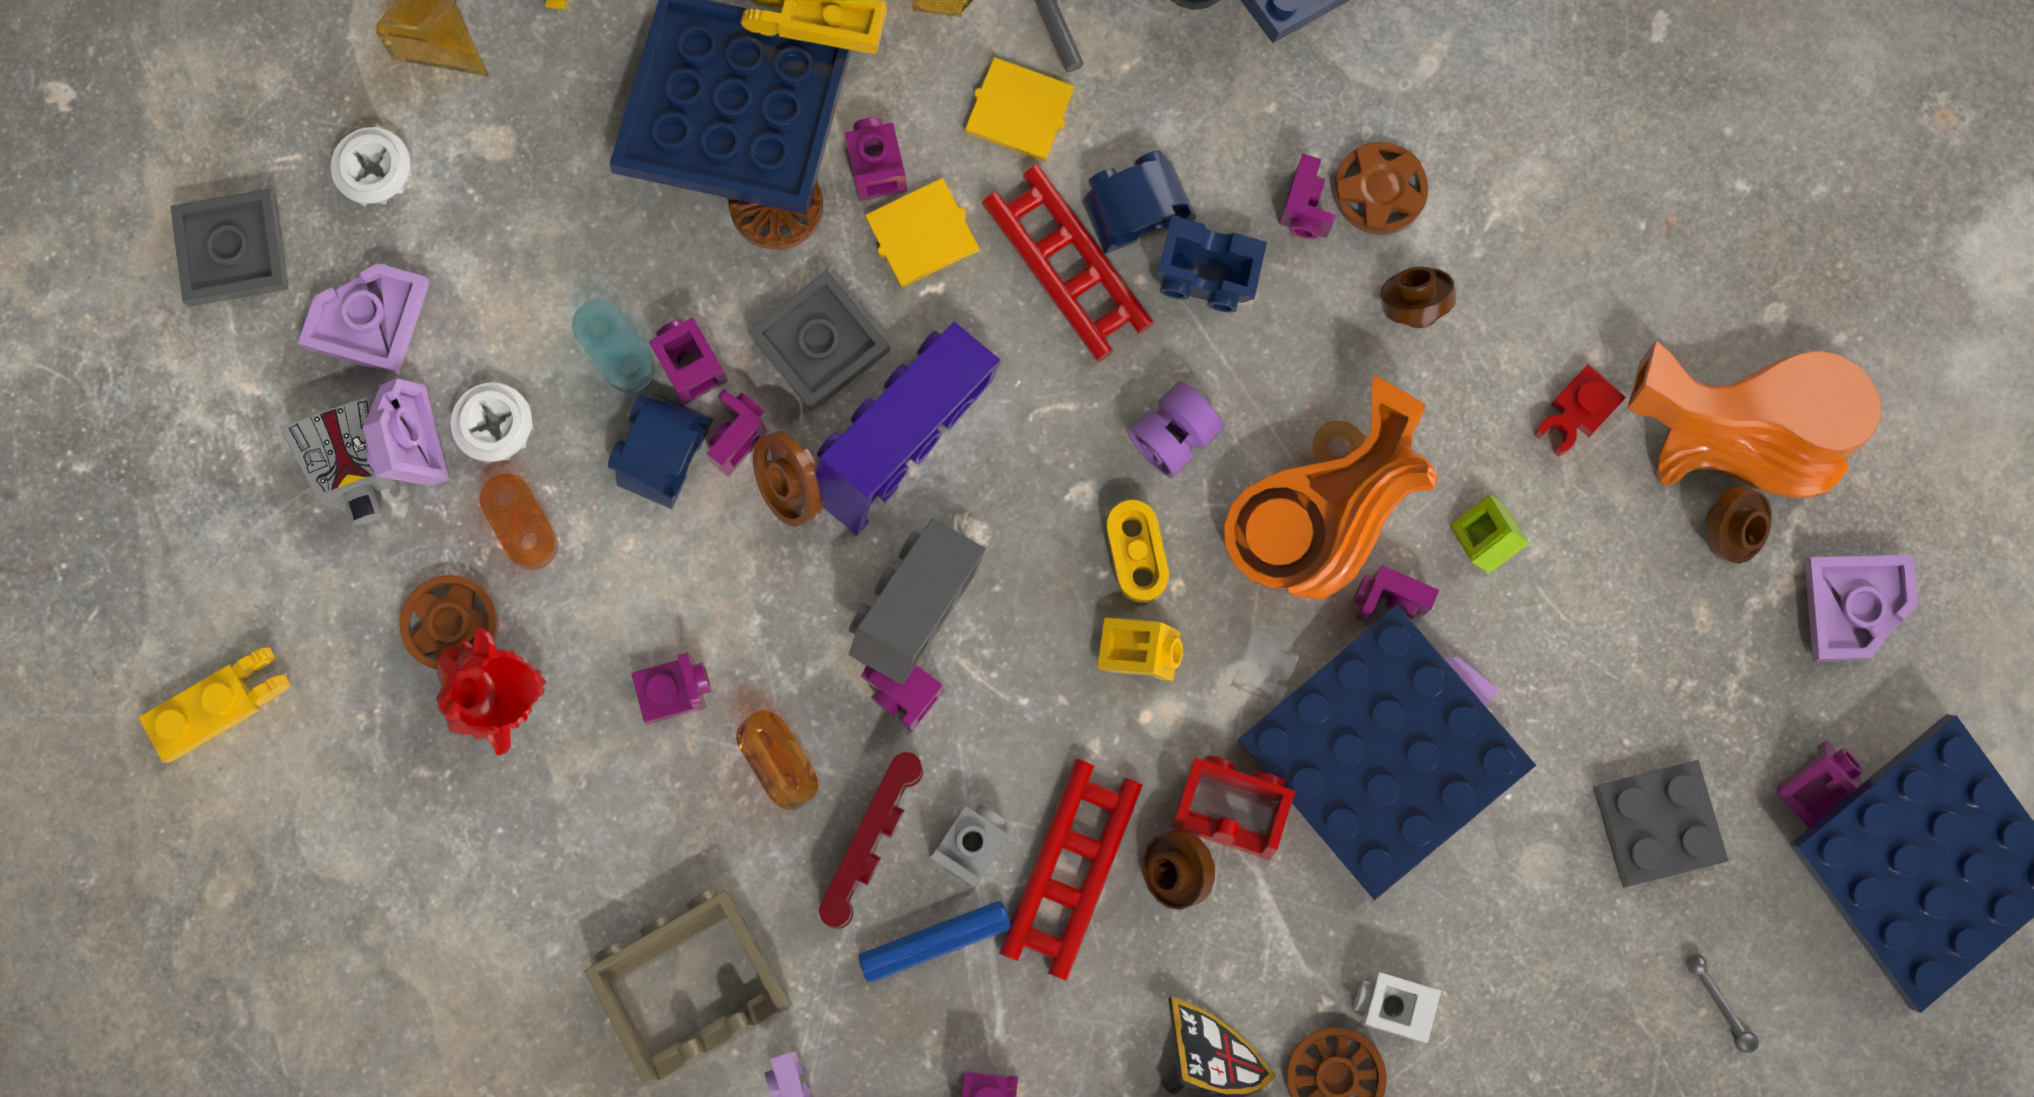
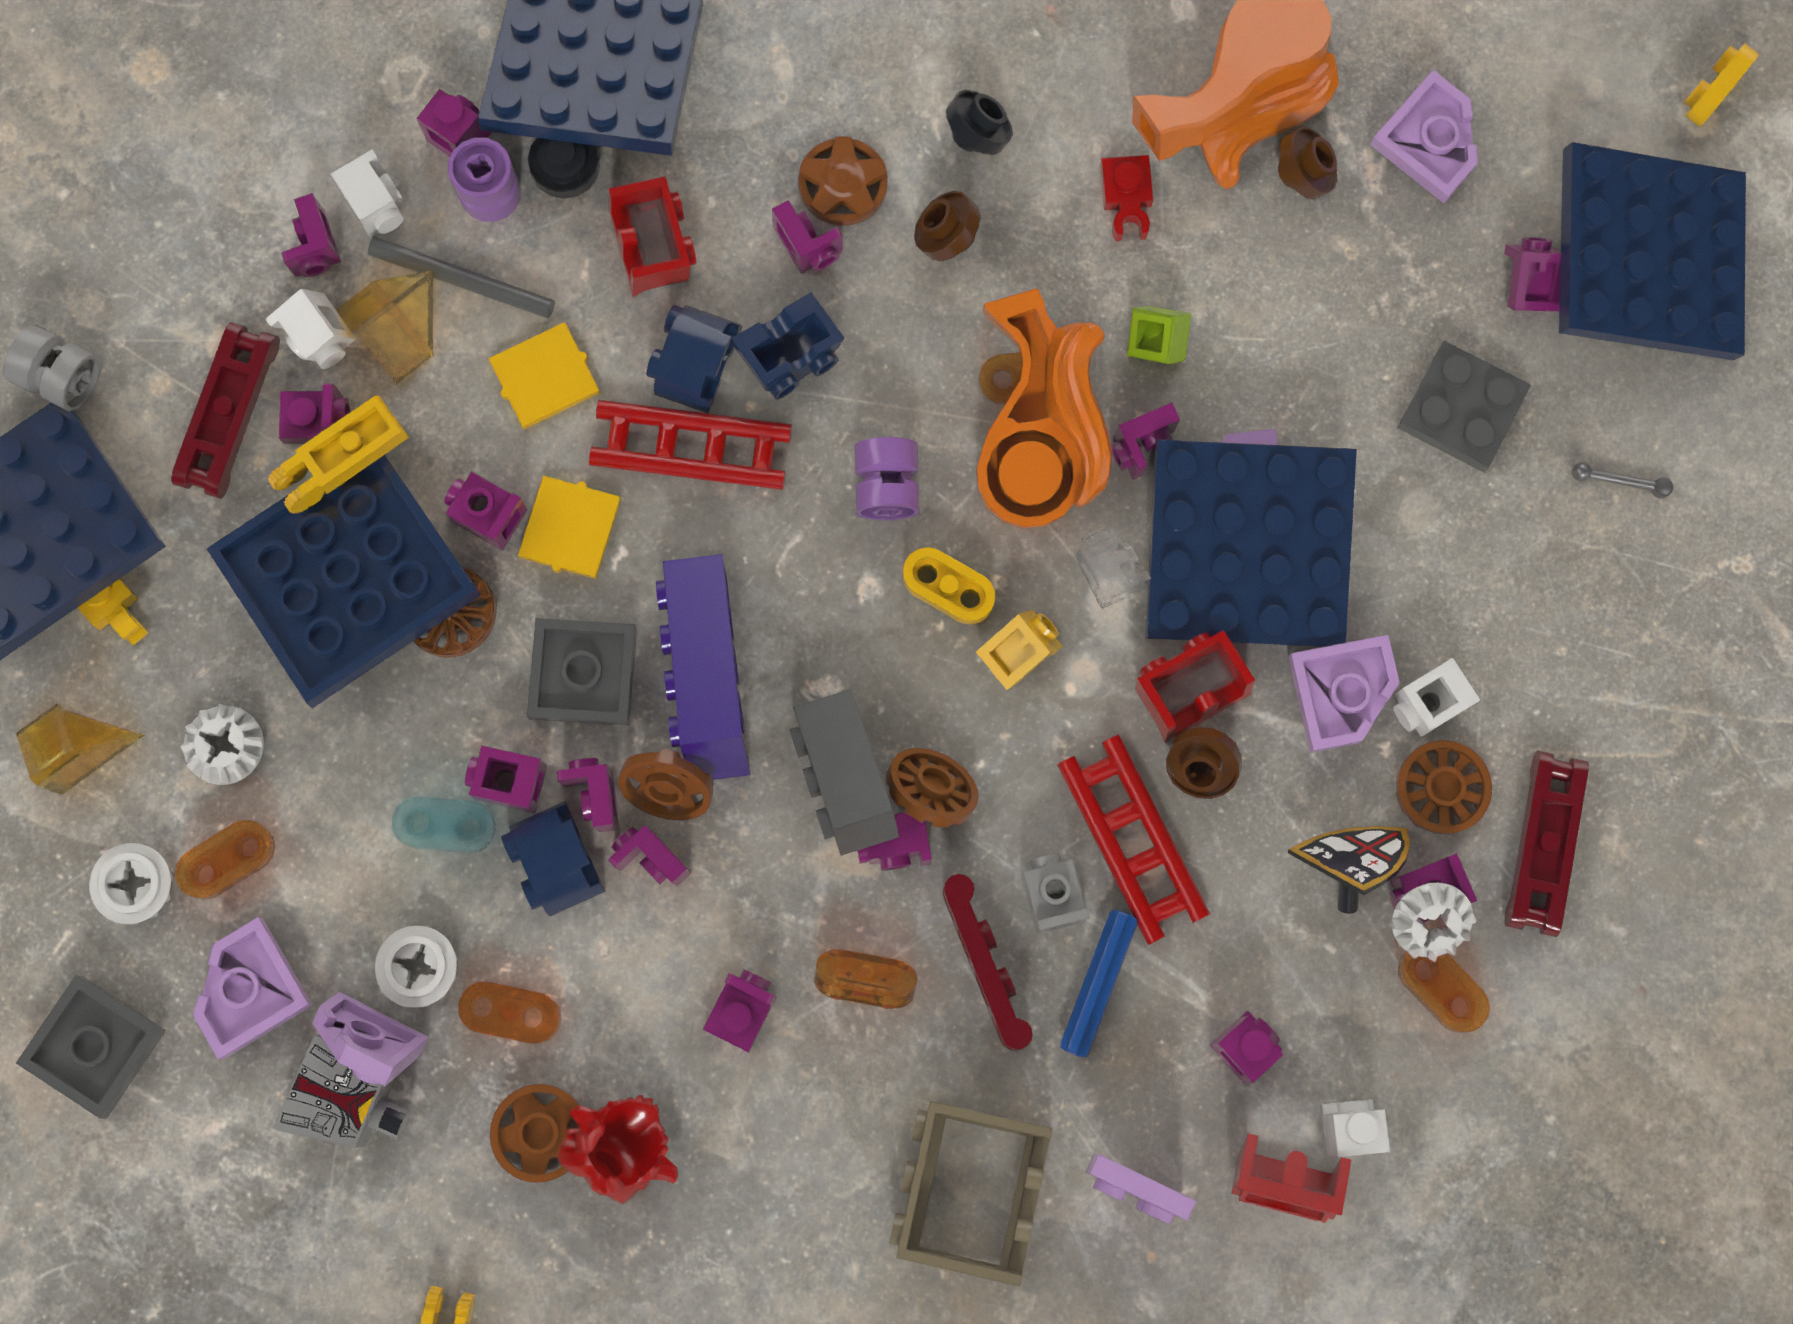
camera: 50 degrees left, 0 degrees up
none -> clear orange plate [175,820,275,900]
none -> white gear [180,704,264,785]
none -> red window [608,176,697,298]
none -> magenta bracket [608,825,691,887]
none -> dark orange wheel [886,748,978,827]
none -> black plate [946,90,1013,155]
none -> lavender plate [1288,635,1400,753]

